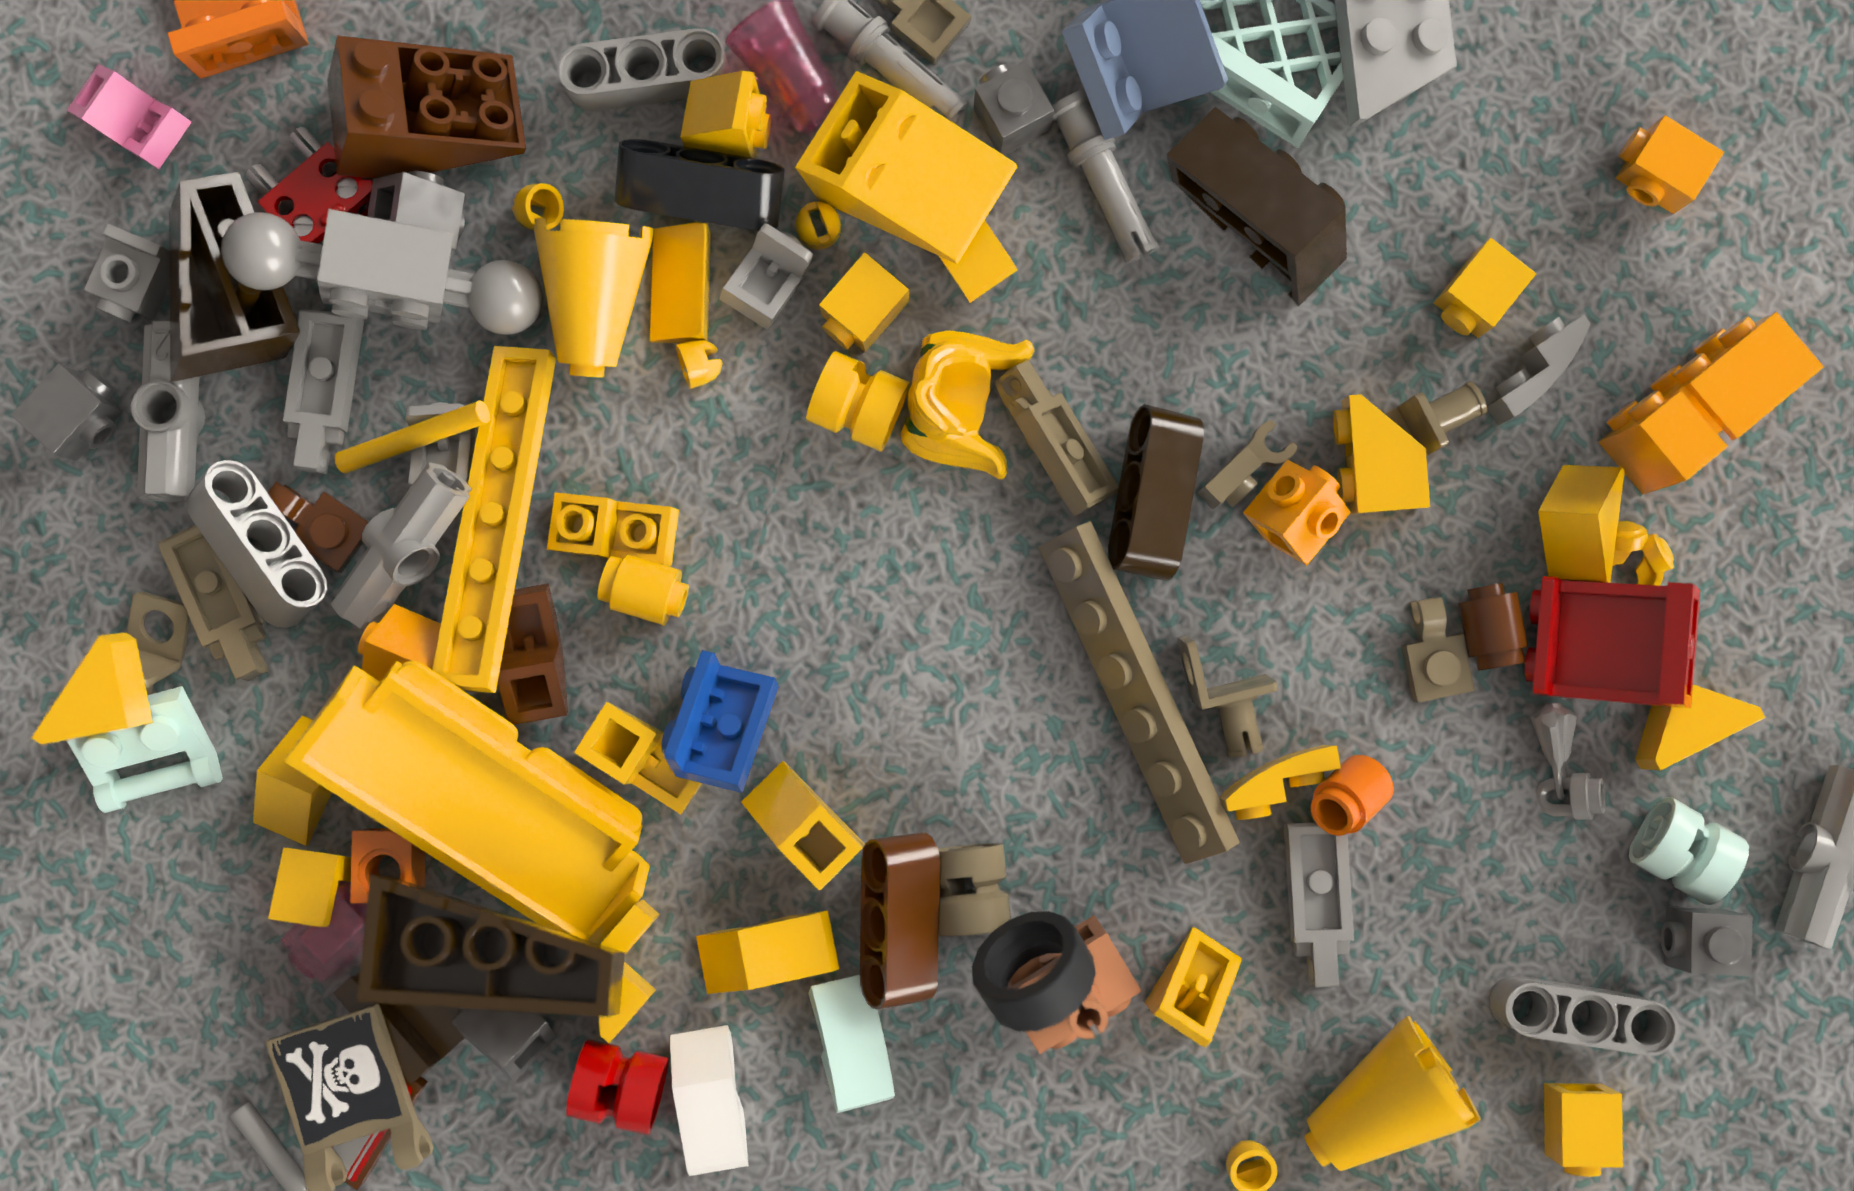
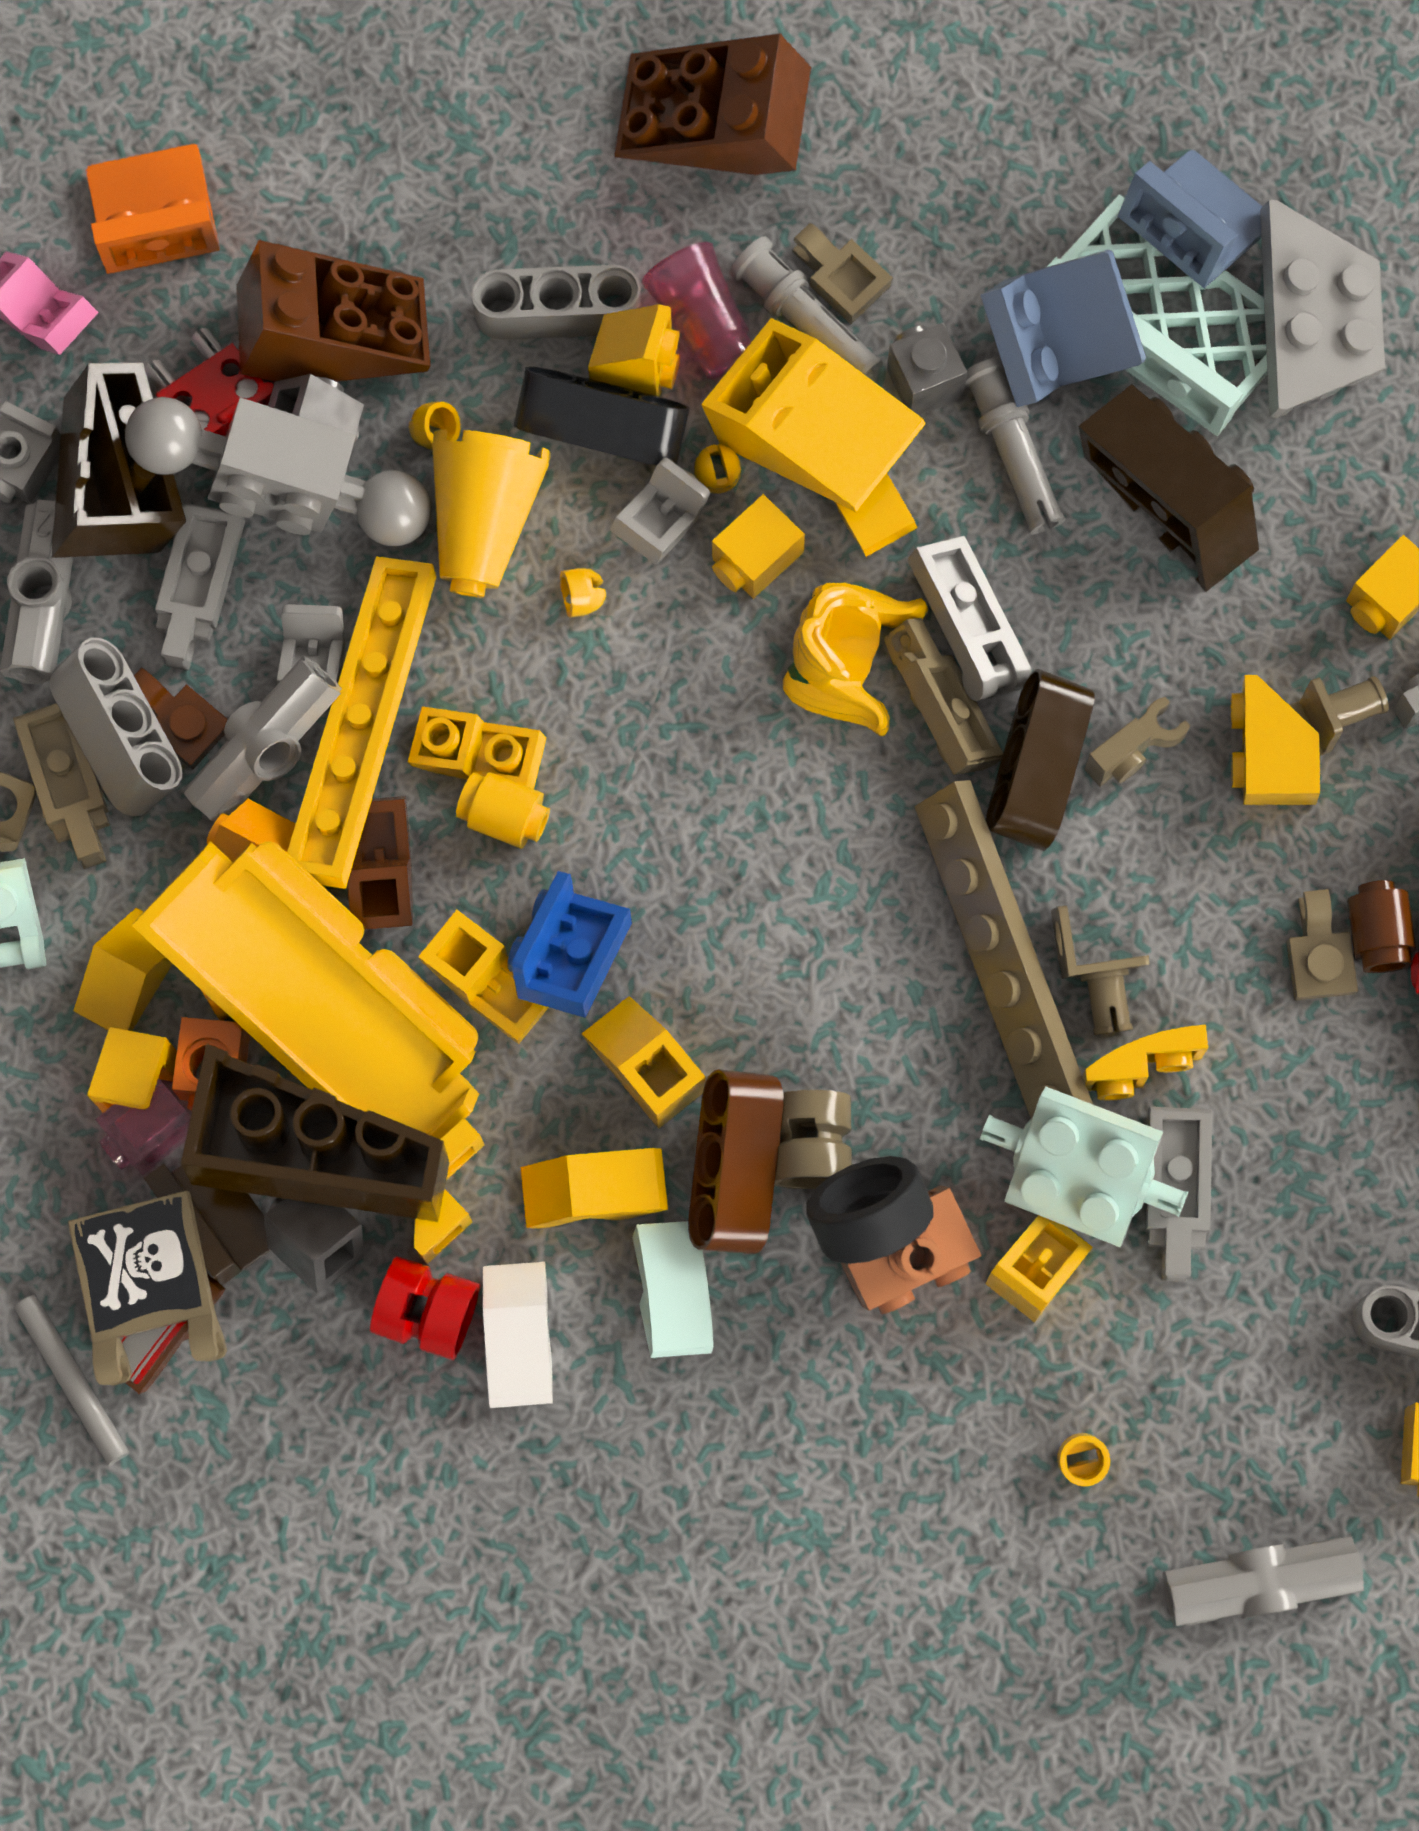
camera: 10 degrees right, 10 degrees down
yellow bar [335,401,490,474] -> none
yellow slope [650,222,711,343] -> none
yellow wheel [806,351,910,452] -> none
light orange brick [1243,460,1351,566] -> none
yellow cone [1304,1016,1481,1171] -> none
orange brick [1311,755,1394,836] -> none
none -> light grey plate [907,536,1031,701]
none -> light aqua plate [980,1087,1188,1247]

